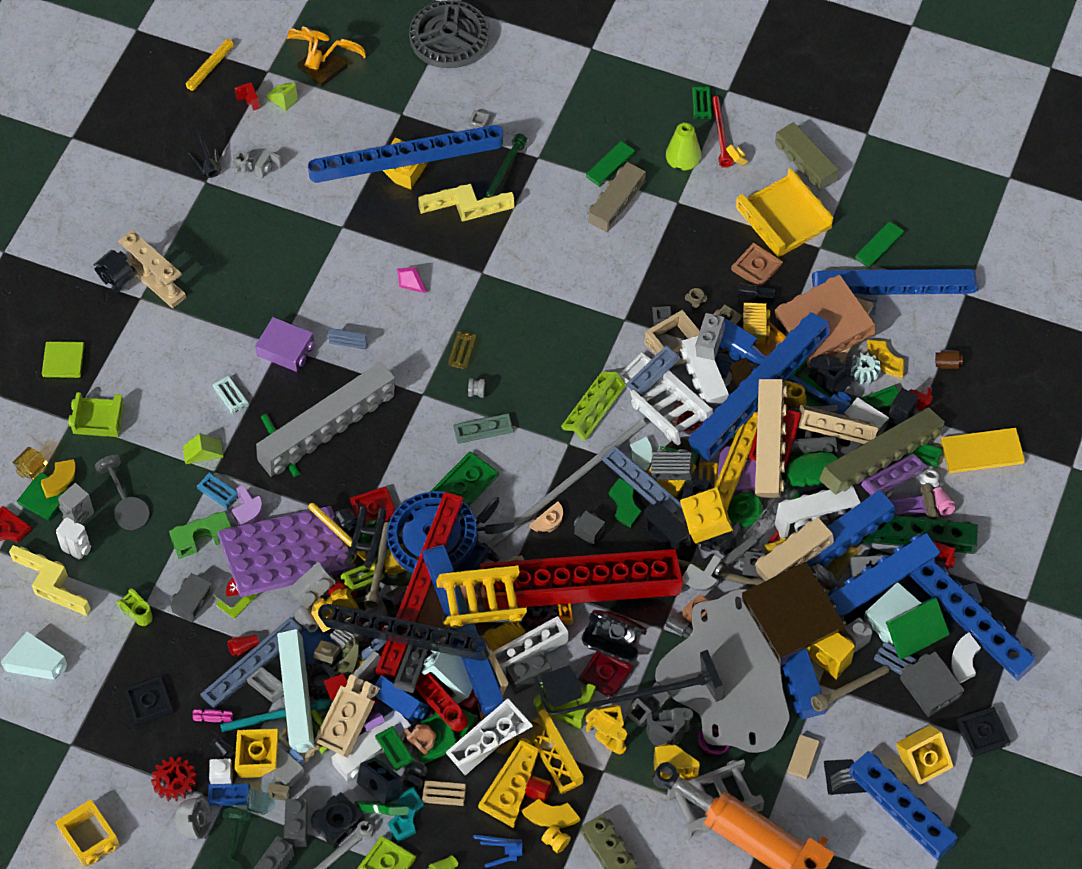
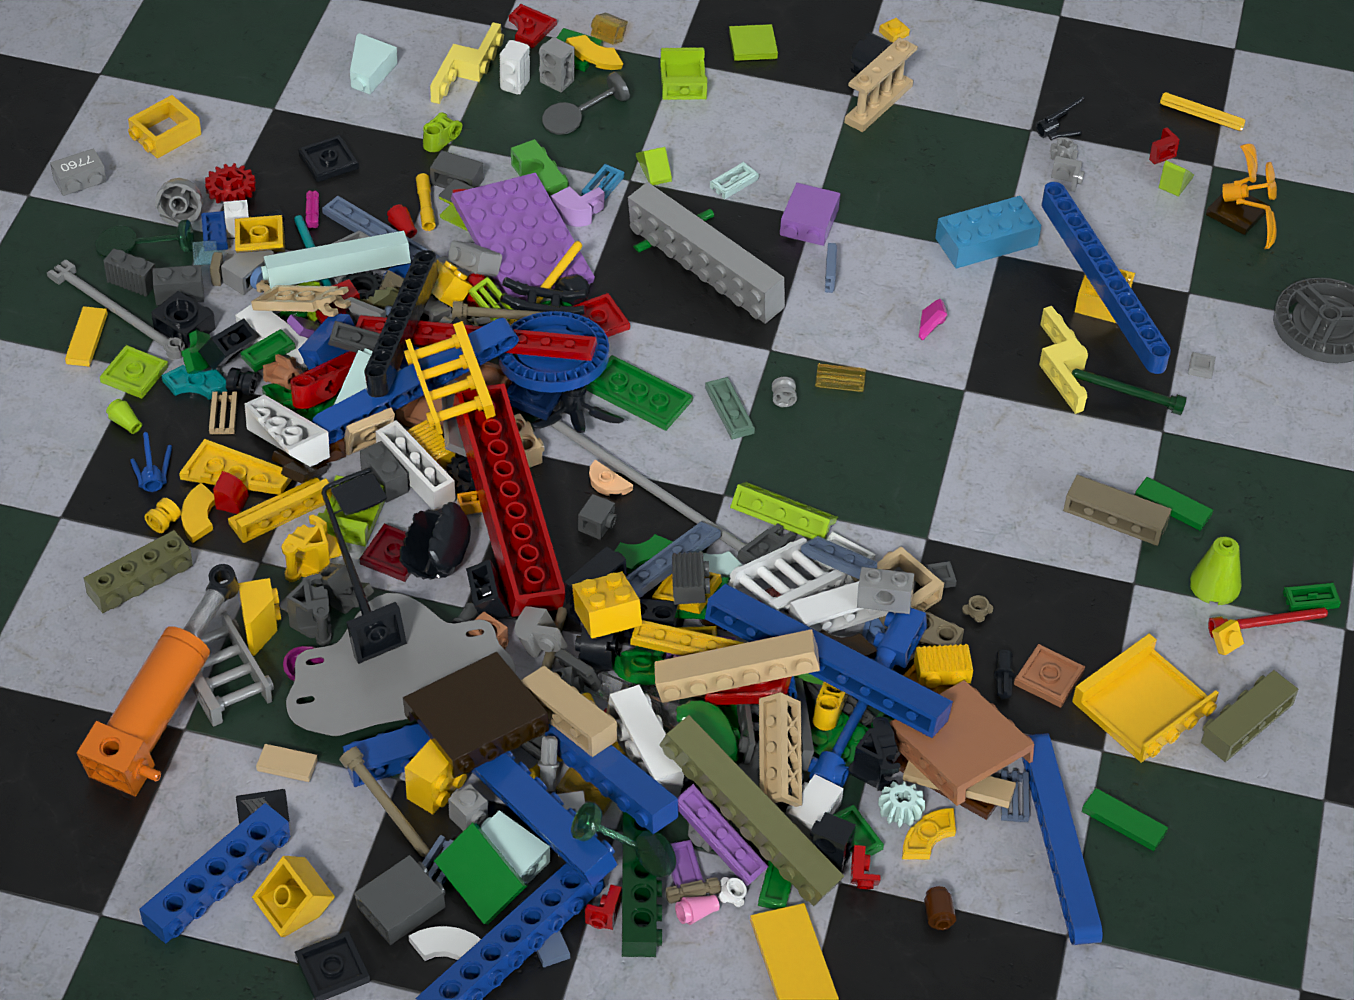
camera: 80 degrees right, 10 degrees down
none -> yellow piece [416,173,436,231]
none -> black brick [466,559,510,620]
none -> clear green piece [571,802,676,878]
none -> dark grey hinge [737,523,796,564]
none -> yellow plate [879,18,910,42]
none -> dark azure brick [935,196,1042,269]

